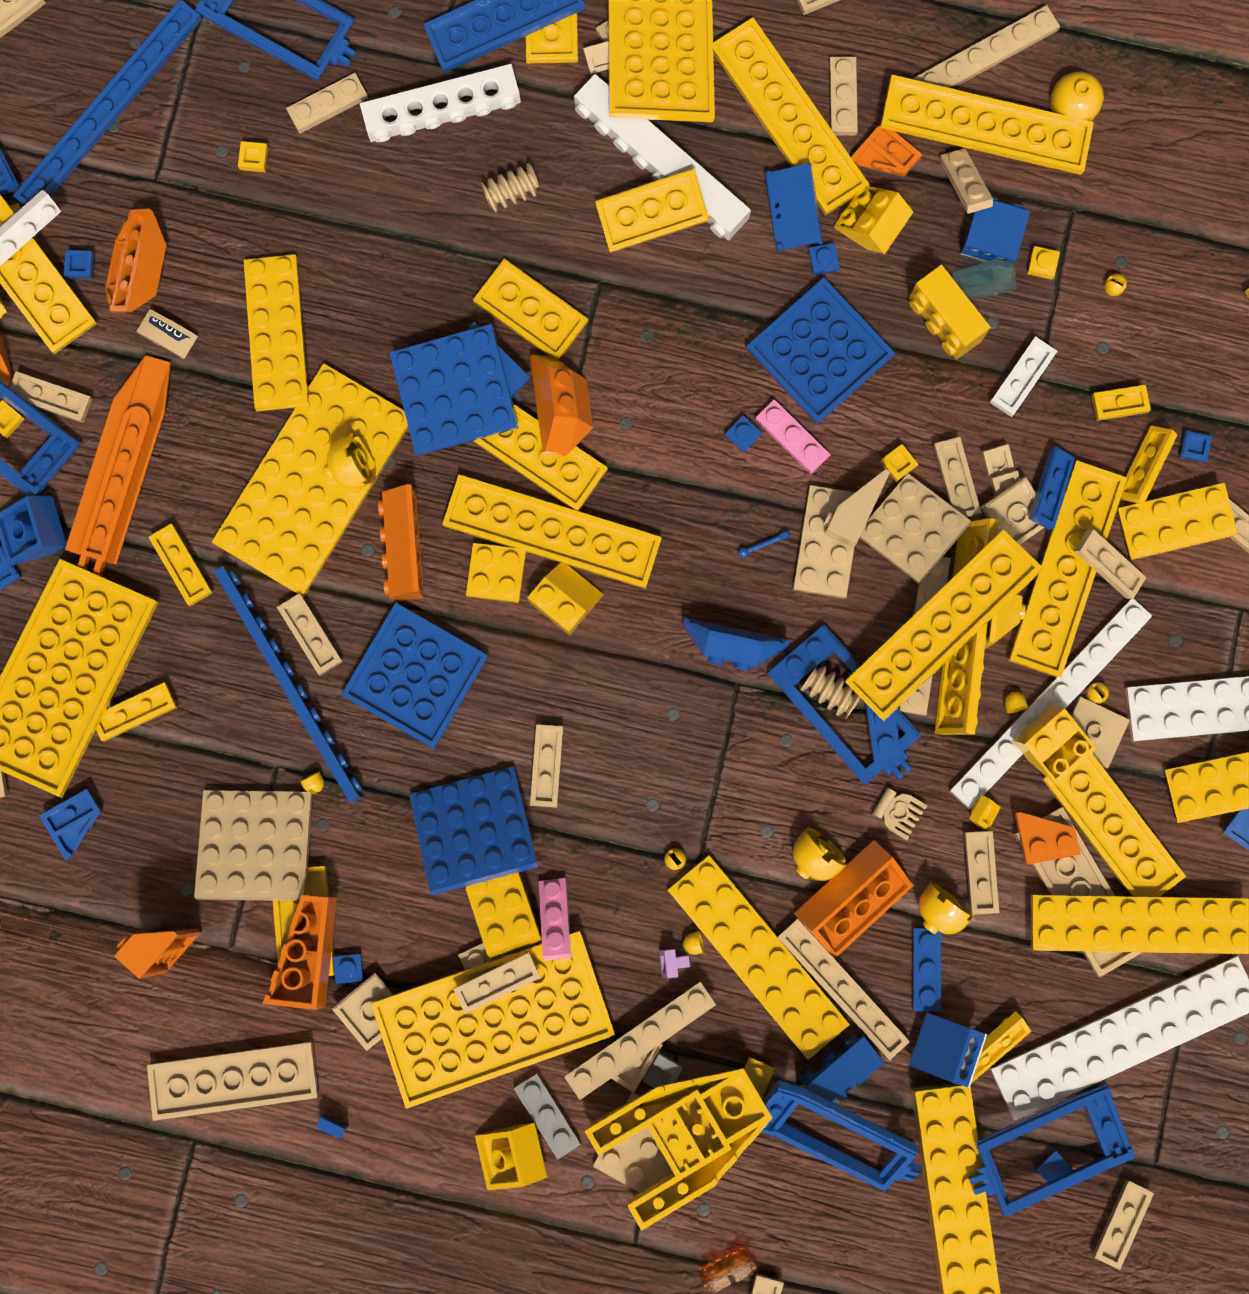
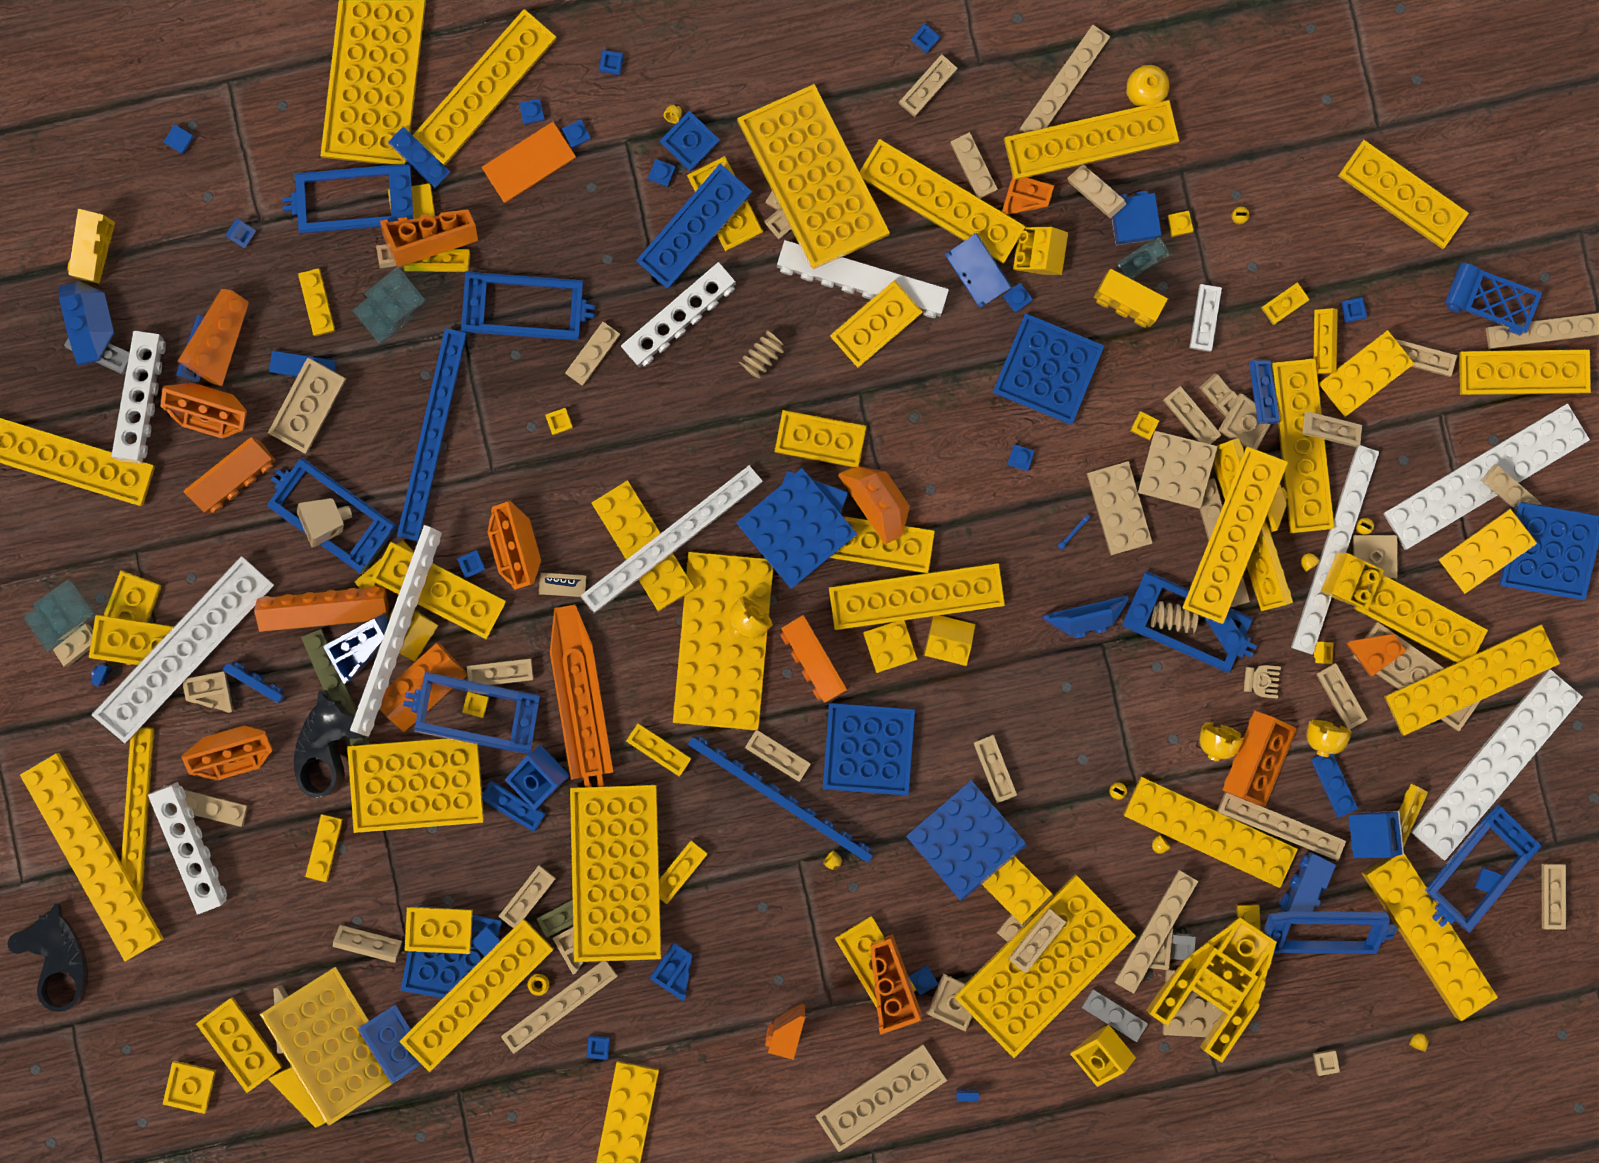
camera: 25 degrees left, 5 degrees up
tan plate [194,790,313,901] -> none
bright pink plate [539,878,572,961] -> none
lavender tile [659,949,690,978] -> none
clear orange hinge [698,1246,758,1294] -> none
bright pink plate [755,400,831,475] -> none
tan slope [823,469,890,548] -> none
none -> white plate [581,465,763,614]

